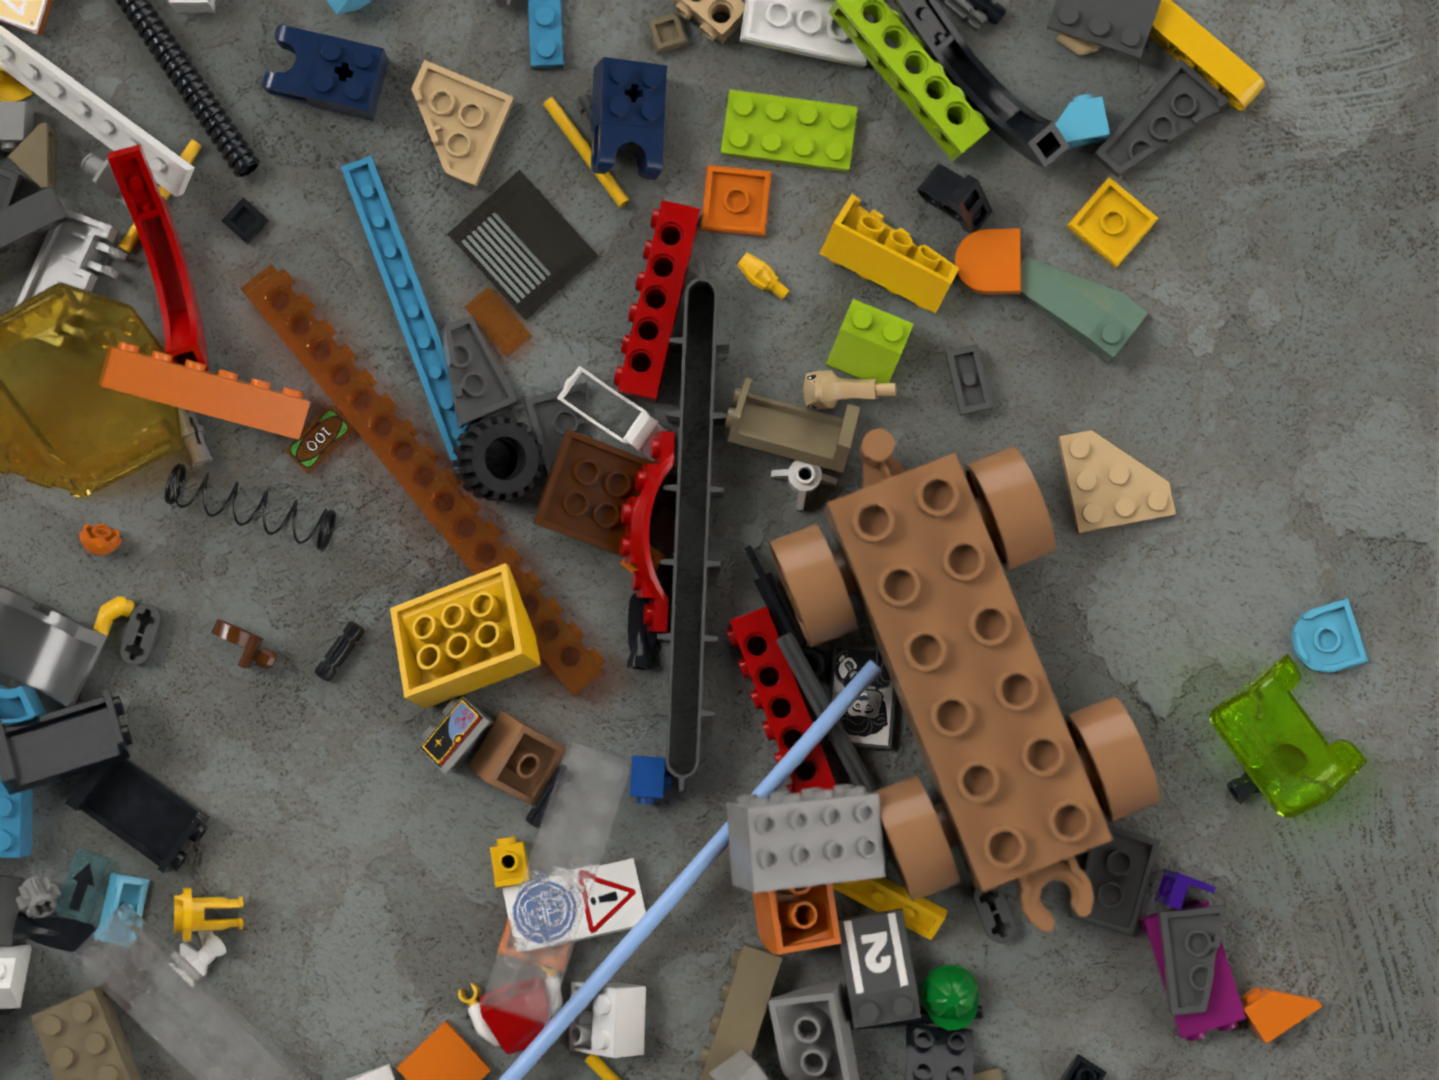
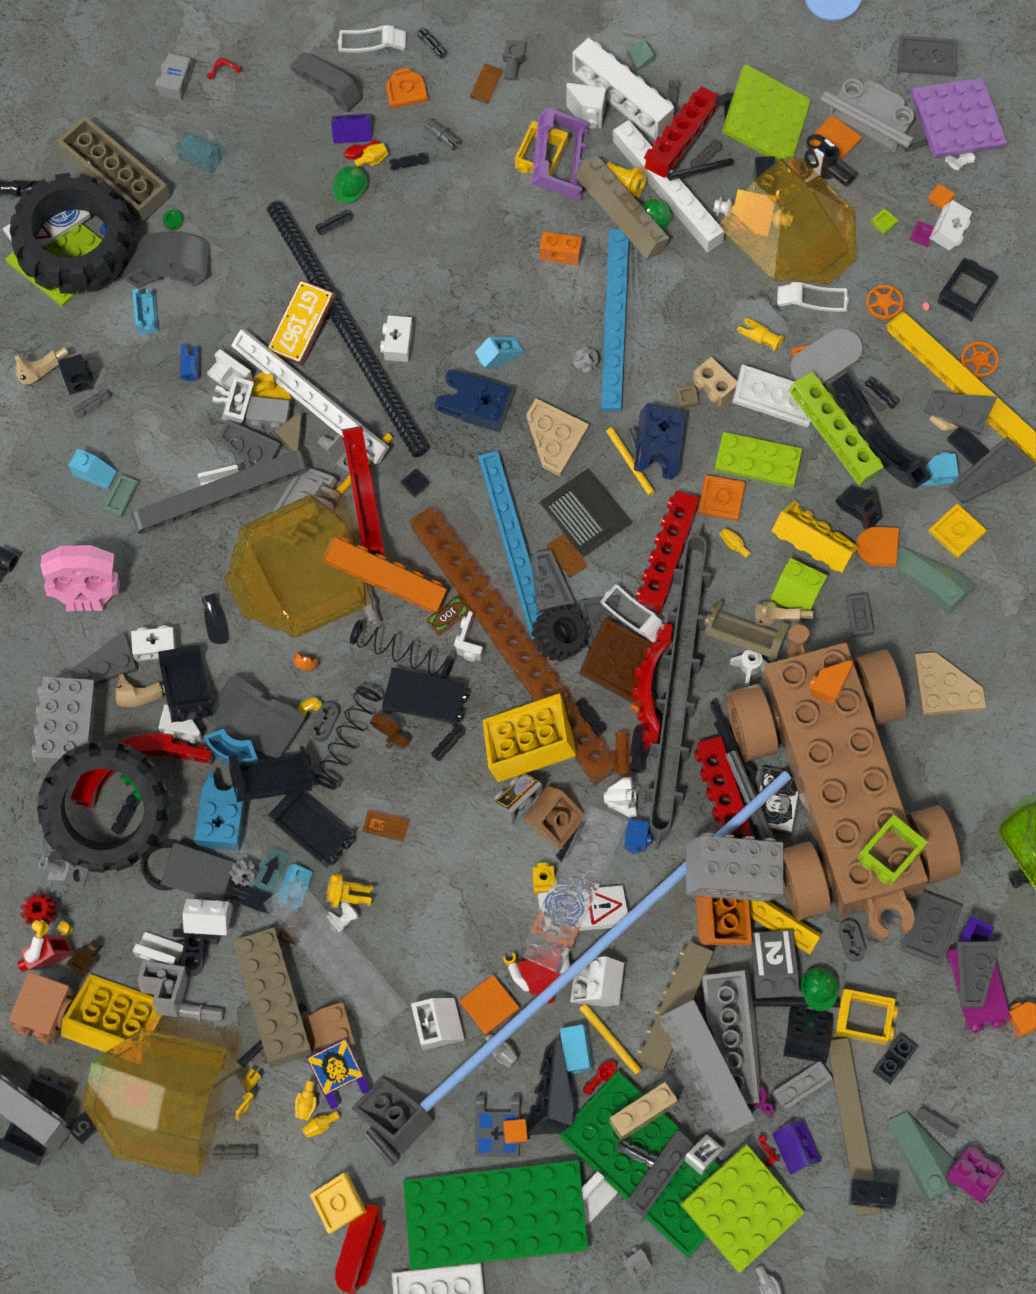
camera: 10 degrees right, 15 degrees down
none -> black piece [315,686,381,790]
none -> clear orange tile [362,811,409,842]
none -> black panel [382,667,469,727]
none -> white bracket [454,611,483,662]
none -> black axle [574,699,606,736]
none -> white brick [604,777,640,817]
none -> clear orange pin [614,732,631,776]
none -> orange slope [809,660,853,706]
none -> yellow window [835,989,898,1046]
none -> lime window [858,814,928,887]
none -> black tile [947,427,990,466]

